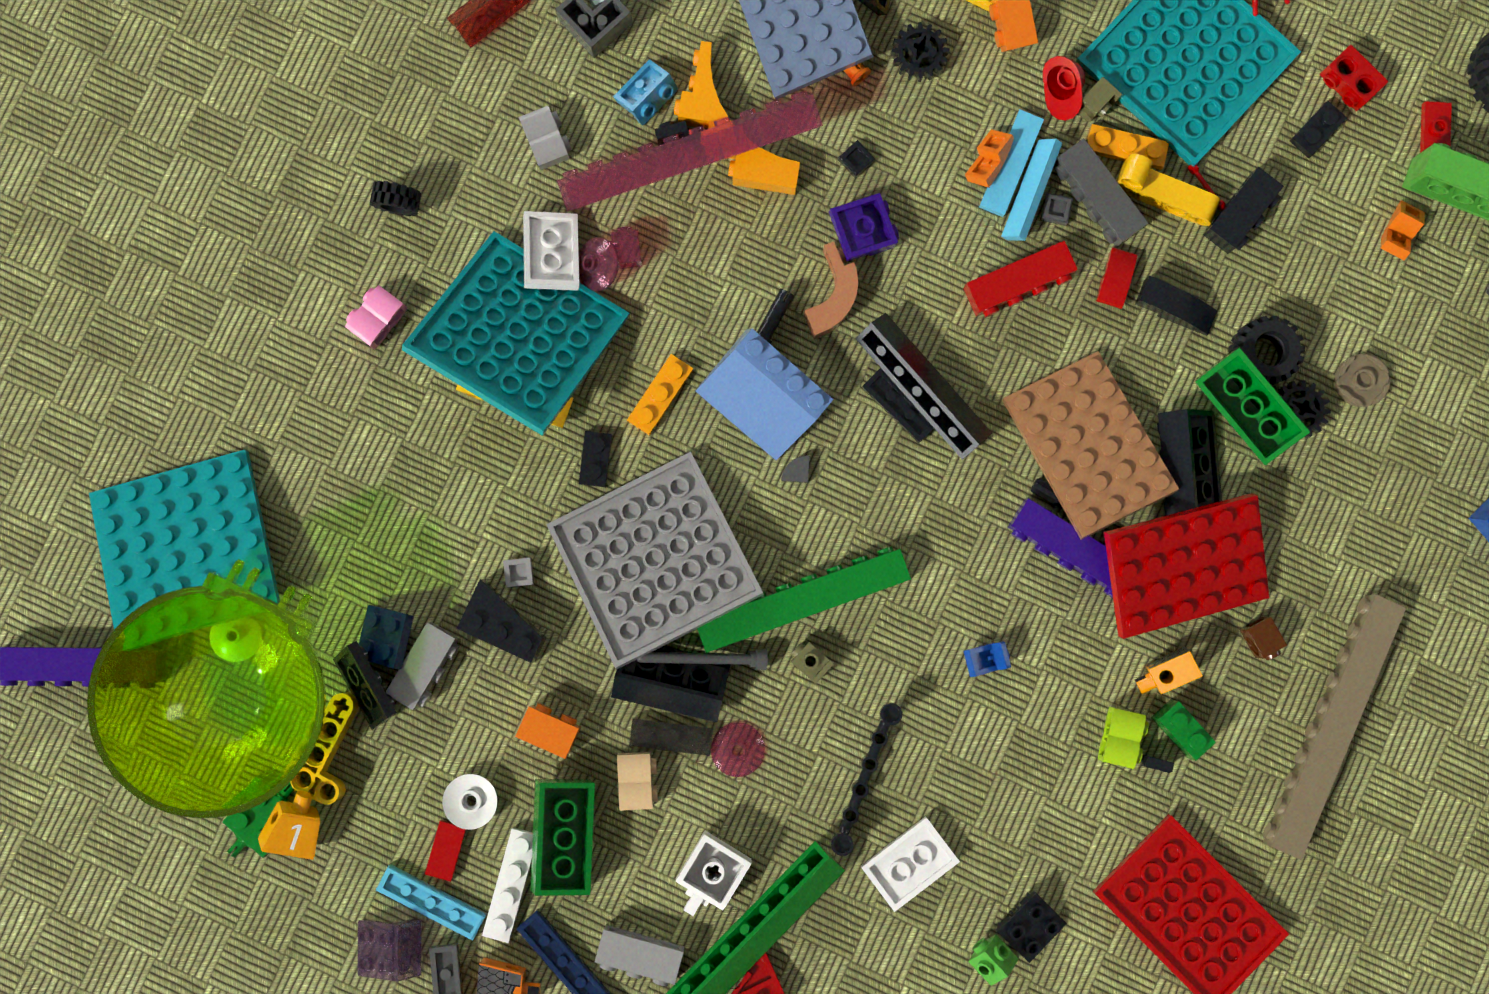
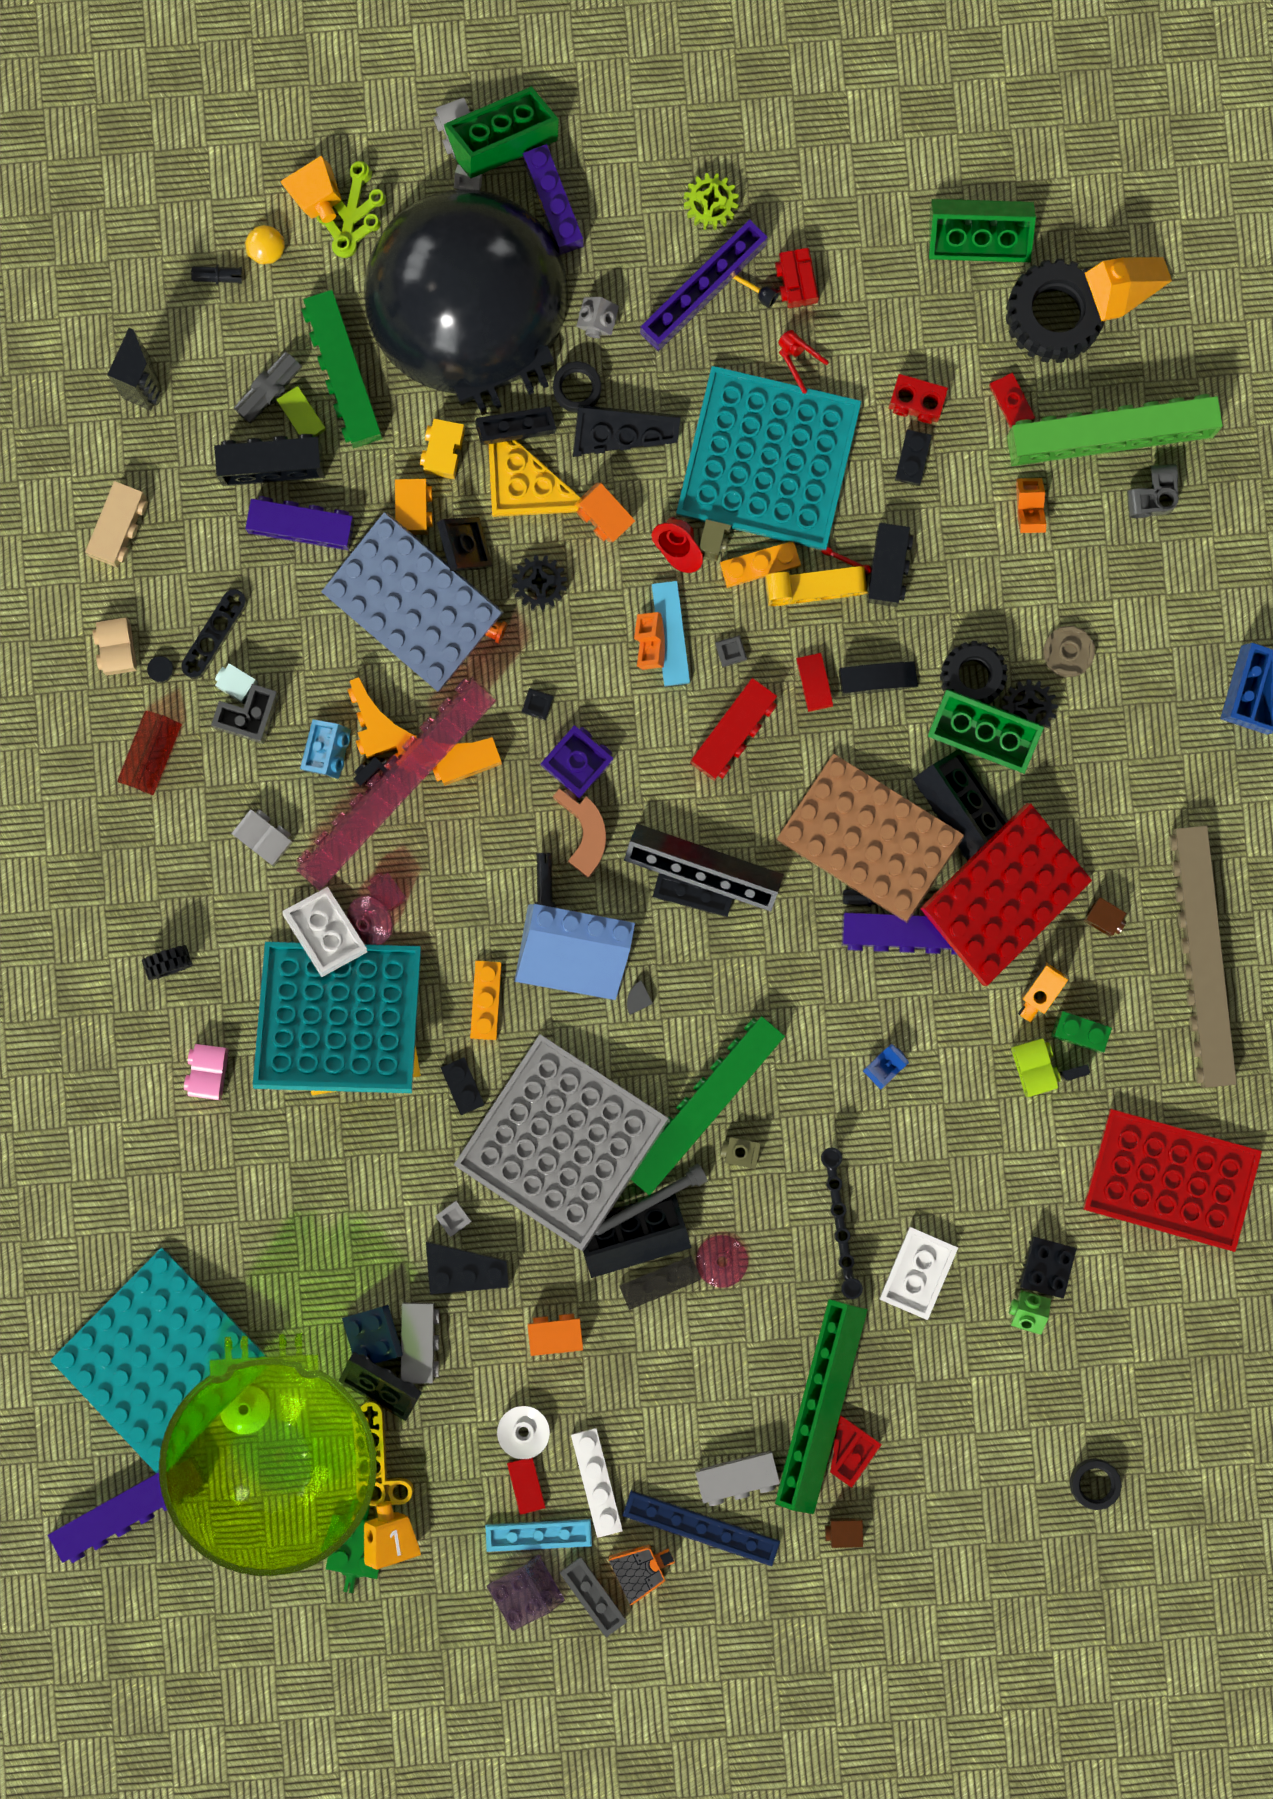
camera: 30 degrees left, 0 degrees up
green brick [531,779,595,896] -> none
tan brick [617,752,658,811] -> none
white hinge [676,830,752,916] -> none
medium azure tile [1001,139,1062,241] -> none
dark grey brick [1054,138,1148,248] -> none

